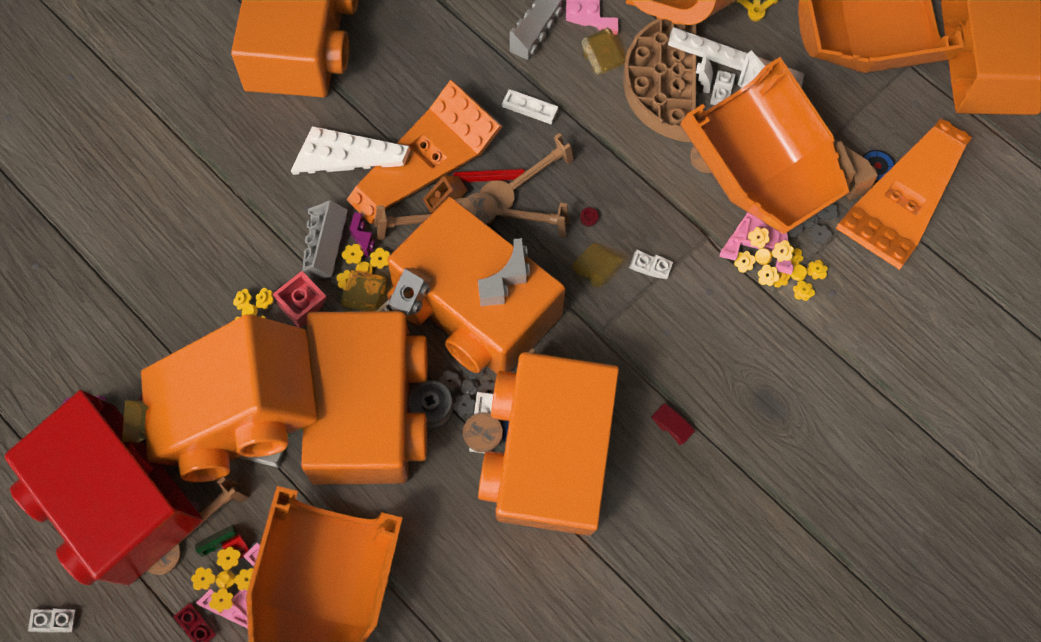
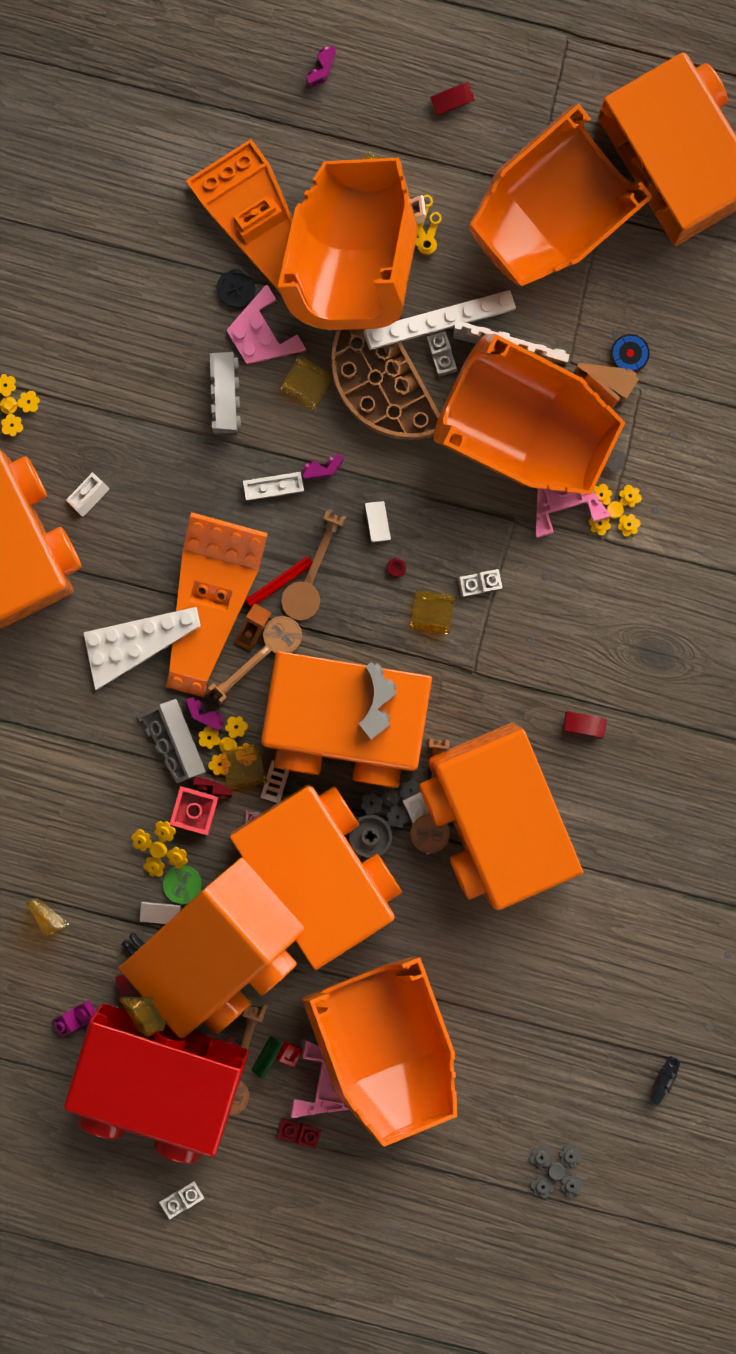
camera: 30 degrees left, 20 degrees up
yellow plant [191,547,253,613] -> none
brick [388,267,433,316] -> none
medium nougat piece [462,193,569,238] -> none
white slope [696,56,713,93] -> none
yellow plant [734,227,794,286] -> none
orange wing [836,118,972,270] -> none
none -> clear yellow slope [26,898,69,937]
none -> white slope [65,472,109,516]
none -> dark red slope [193,777,232,800]
none -> magenta slope [301,453,344,480]
none -> white slope [365,501,391,543]

